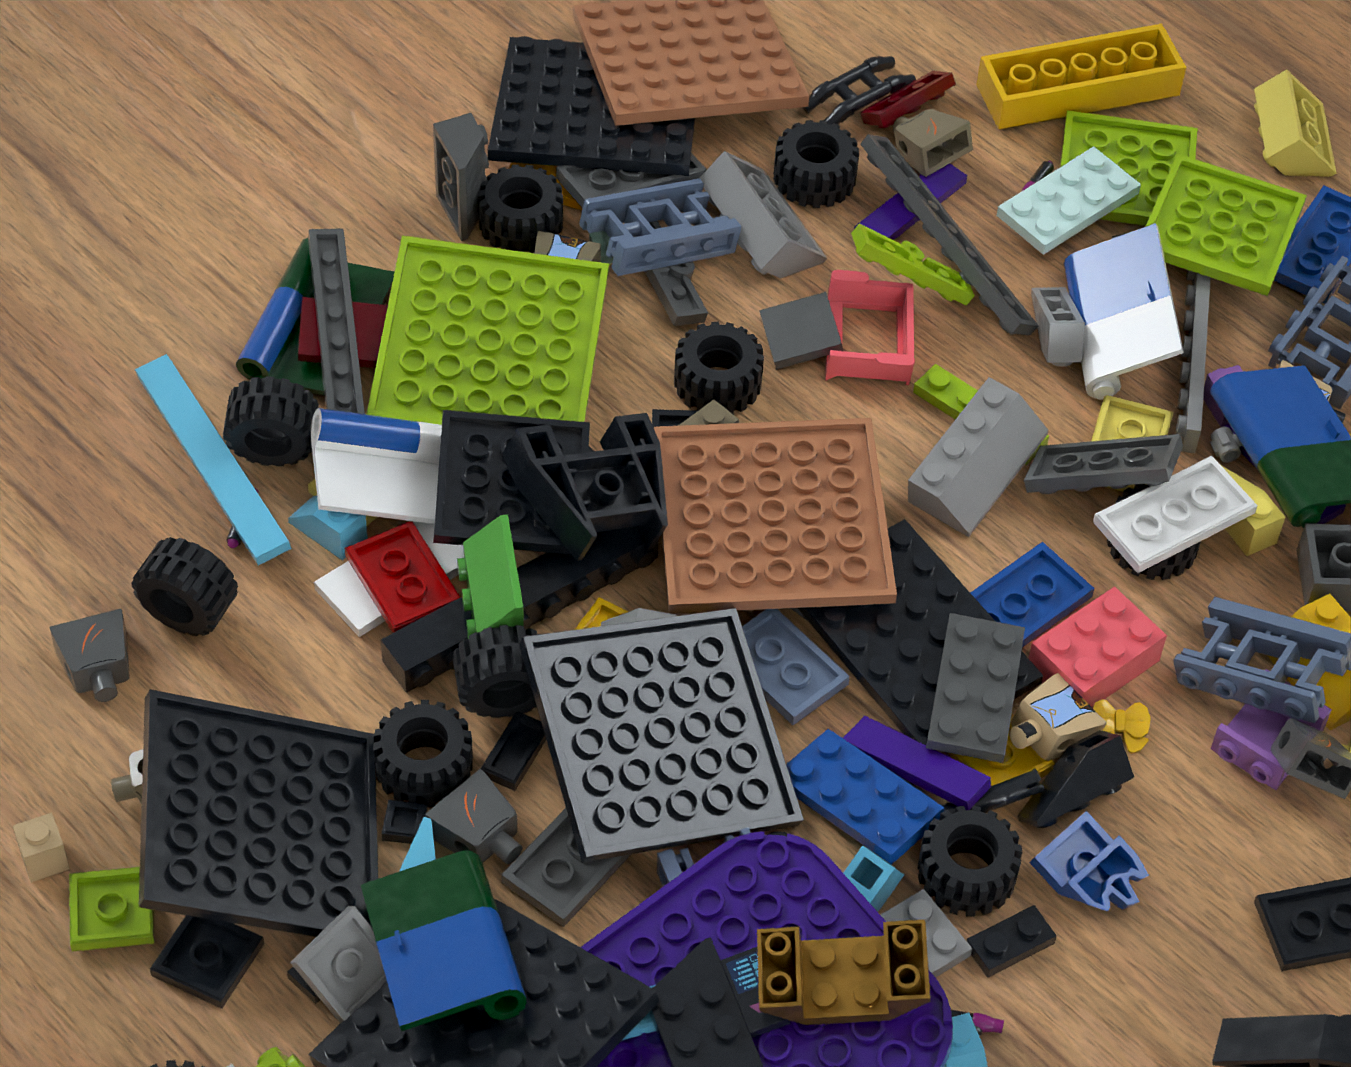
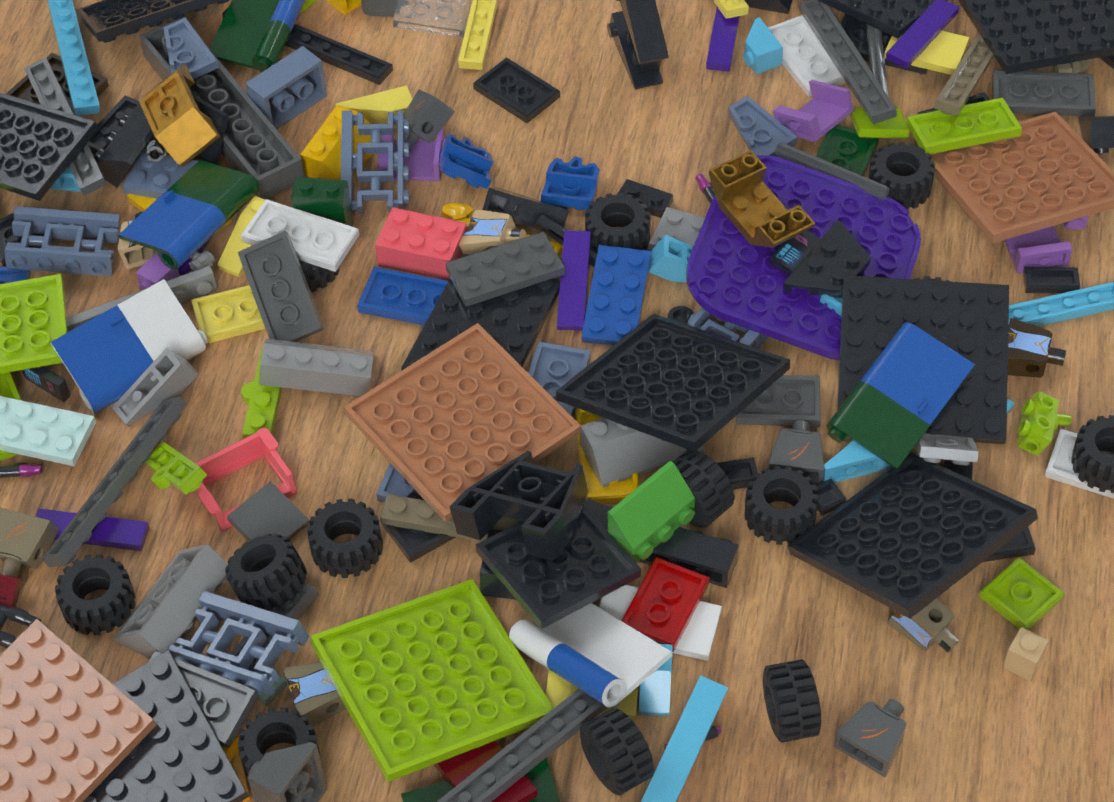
camera: 120 degrees left, 0 degrees up
none -> black tyre [225,534,307,611]
none -> dark green brick [291,177,354,227]
none -> blue plate [439,133,493,189]

